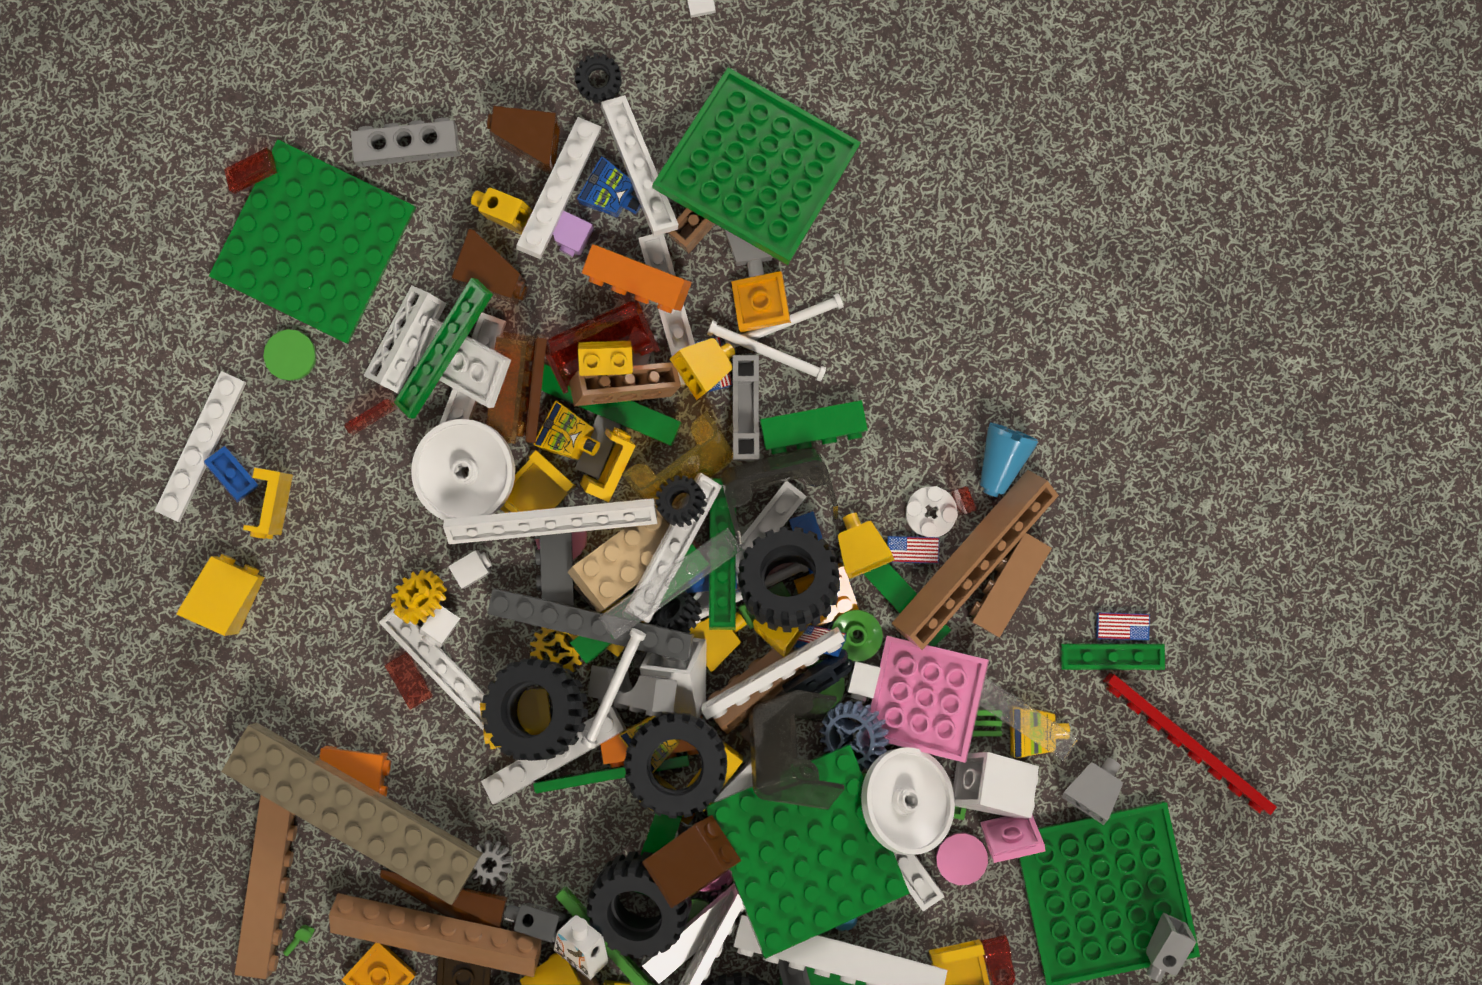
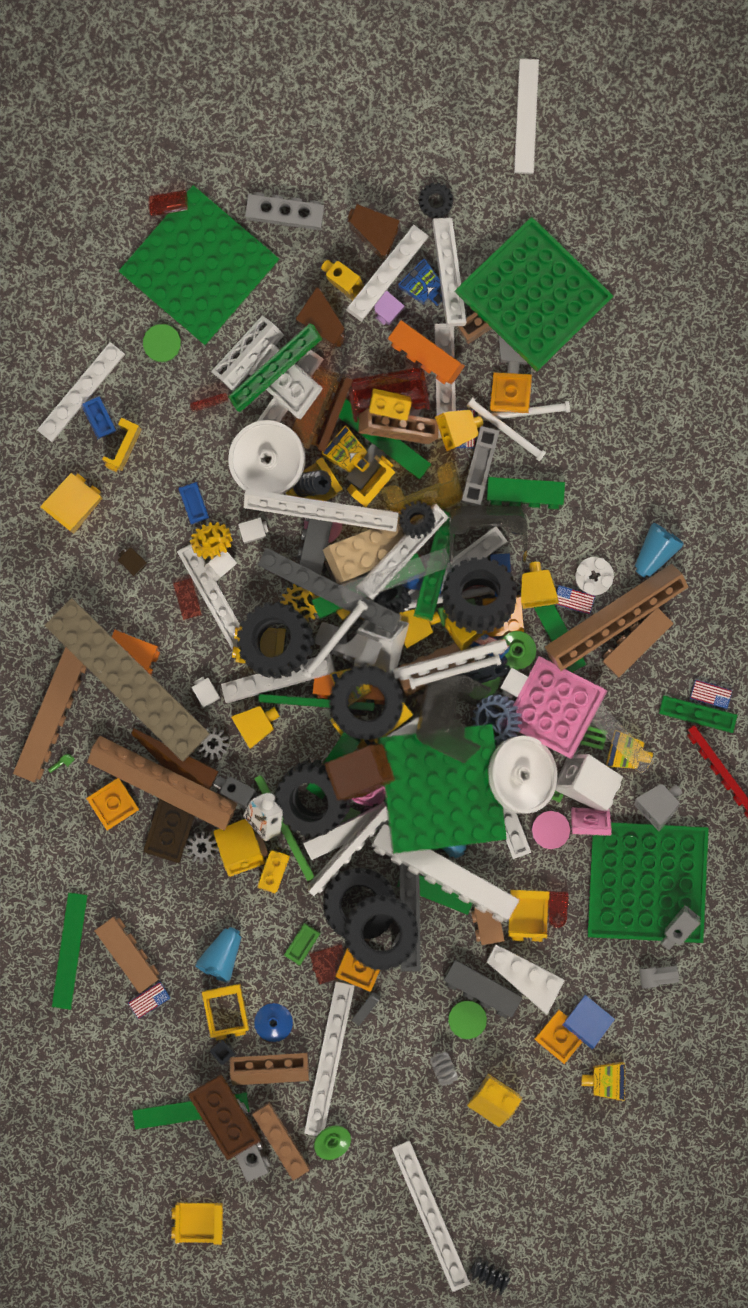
camera: 25 degrees right, 0 degrees up
clear red tile [951,486,976,515] -> none
none -> dark brown brick [118,547,148,577]
none -> blue tile [178,482,209,525]
none -> white brick [191,677,220,708]
none -> yellow torso [231,706,280,749]
none -> black piece [293,470,332,497]
none -> white bar [409,654,501,689]

